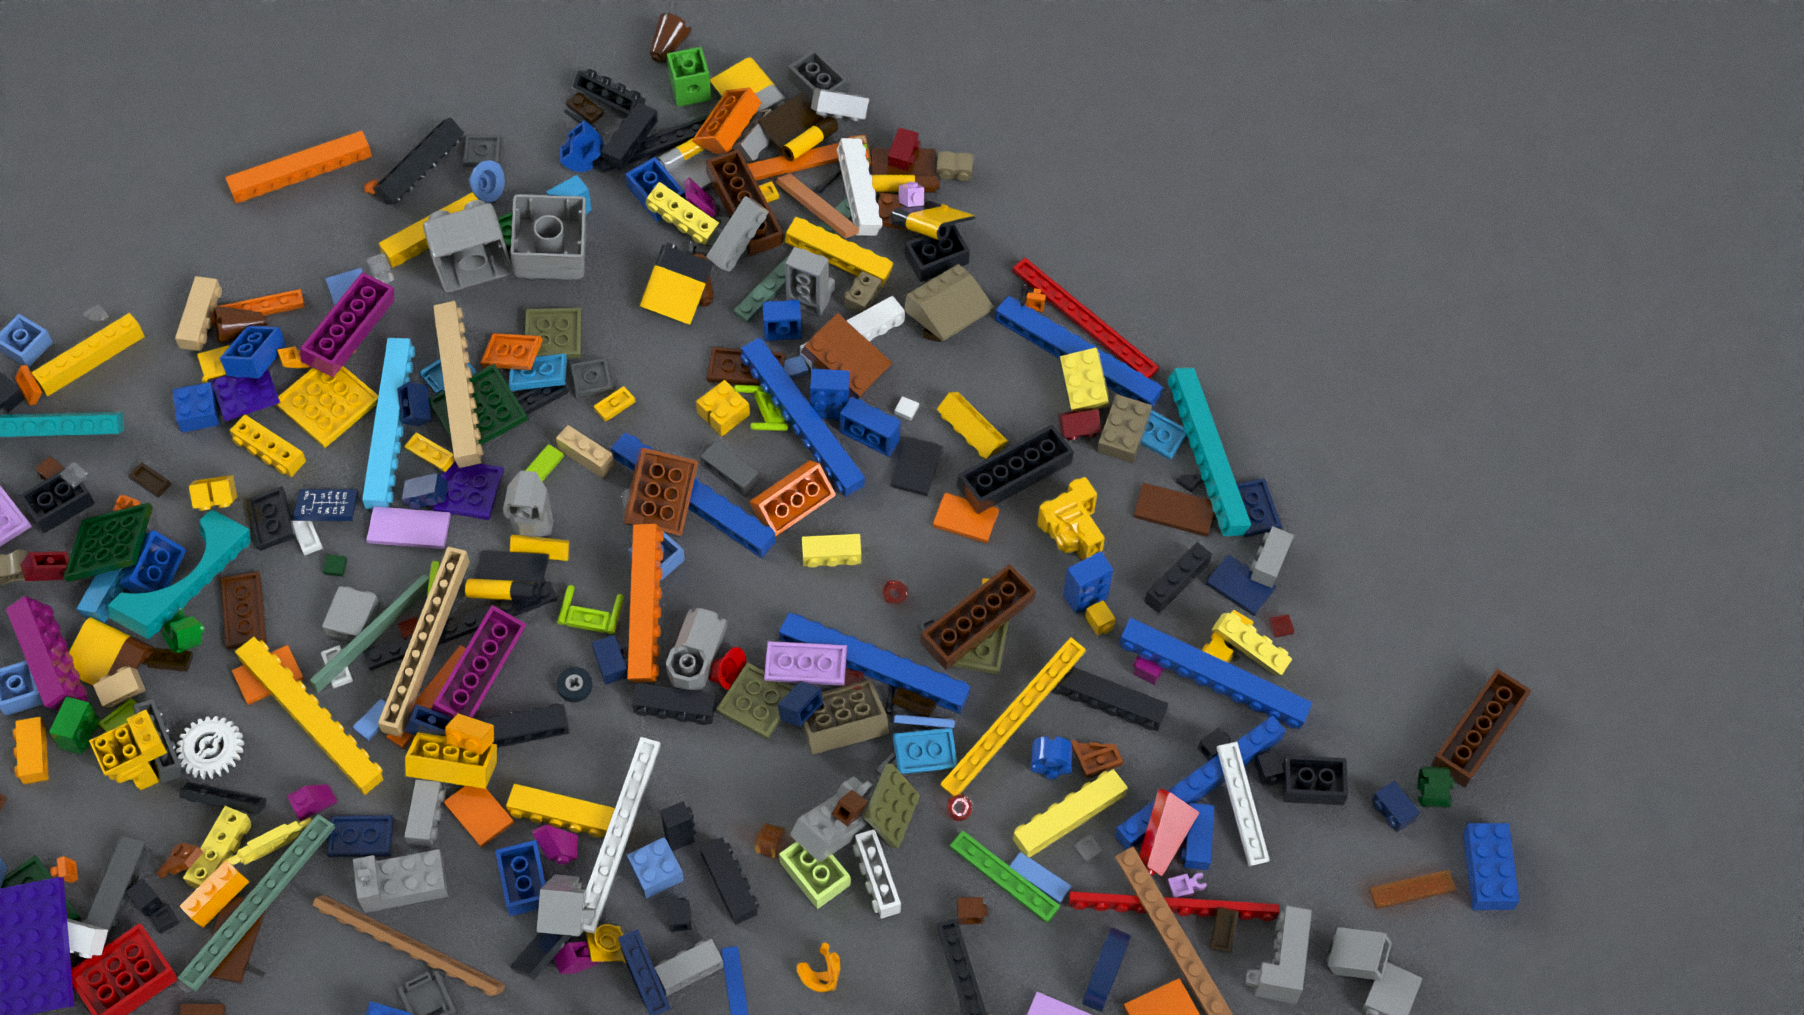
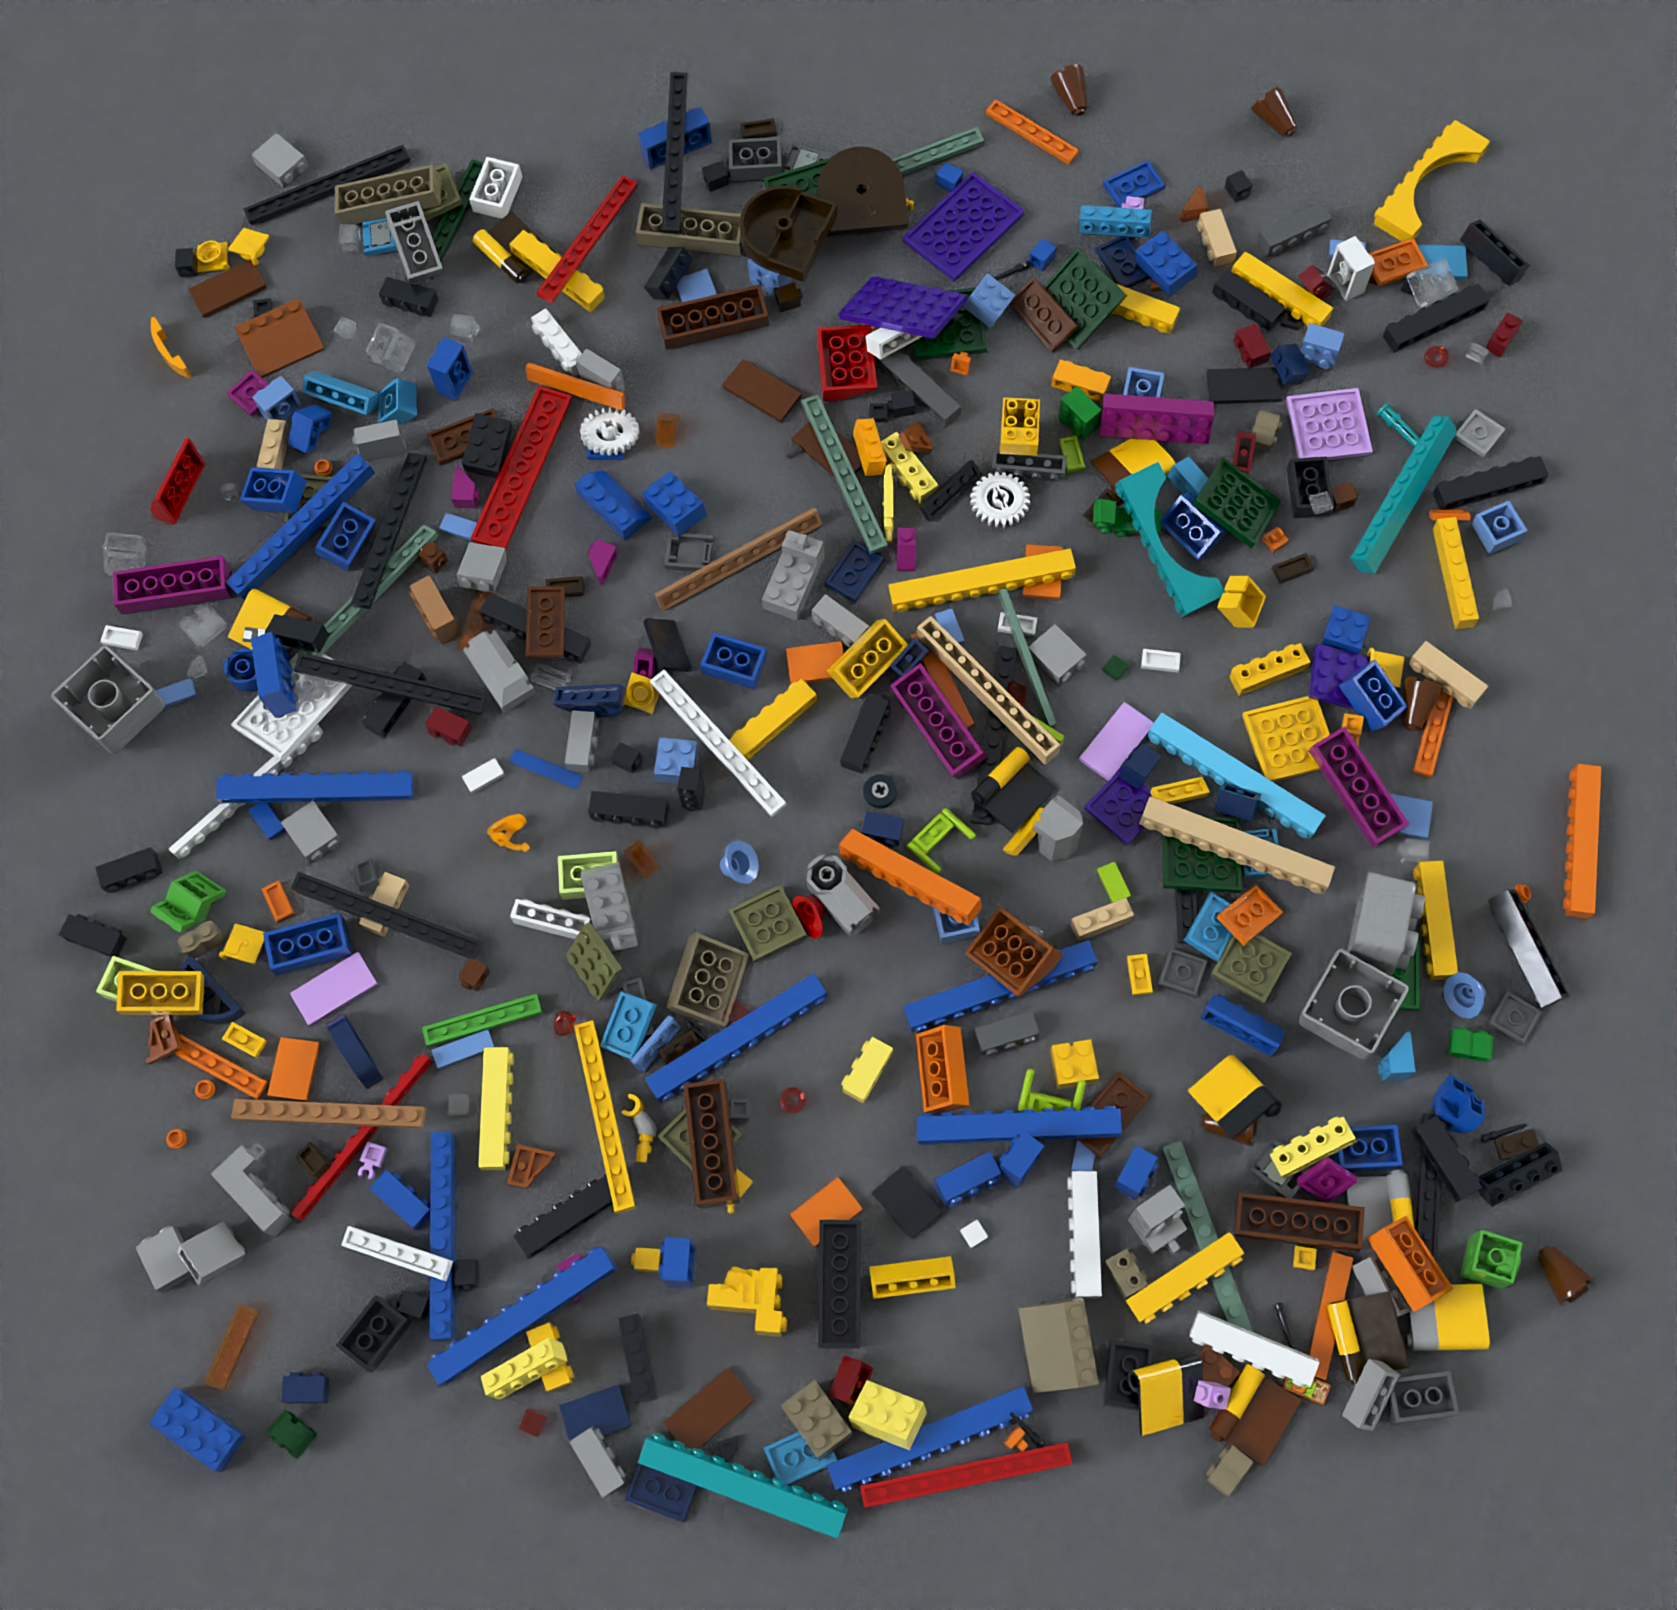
camera: 130 degrees right, 10 degrees up
tan brick [93,666,146,709] -> none
reddish brown tile [220,571,267,650] -> none
black tile [246,486,296,551] -> none
dark blue tile [293,489,358,521] -> none
light orange brick [445,714,494,755] -> none
magenta slope [532,824,578,865] -> none
light grey hinge [537,874,596,936] -> none
black brick [632,683,717,725] -> none
light grey brick [706,196,769,272] -> none
lavender tile [764,641,847,686] -> none
nougat tile [776,174,860,238] -> none
dark blue brick [778,681,823,727] -> none
dark orange slope [801,313,892,399] -> none
reddish brown brick [832,790,868,827] -> none
dark red brick [888,127,921,171] -> none
blue brick [1031,736,1072,779] -> none
slope [1139,789,1200,876] -> none
reddish brown brick [1431,669,1532,788] -> none
none -> yellow piece [621,1094,657,1163]
none -> medium blue hat [720,840,759,885]
none -> blue slope [1200,993,1285,1057]
none -> green brick [1448,1027,1494,1062]

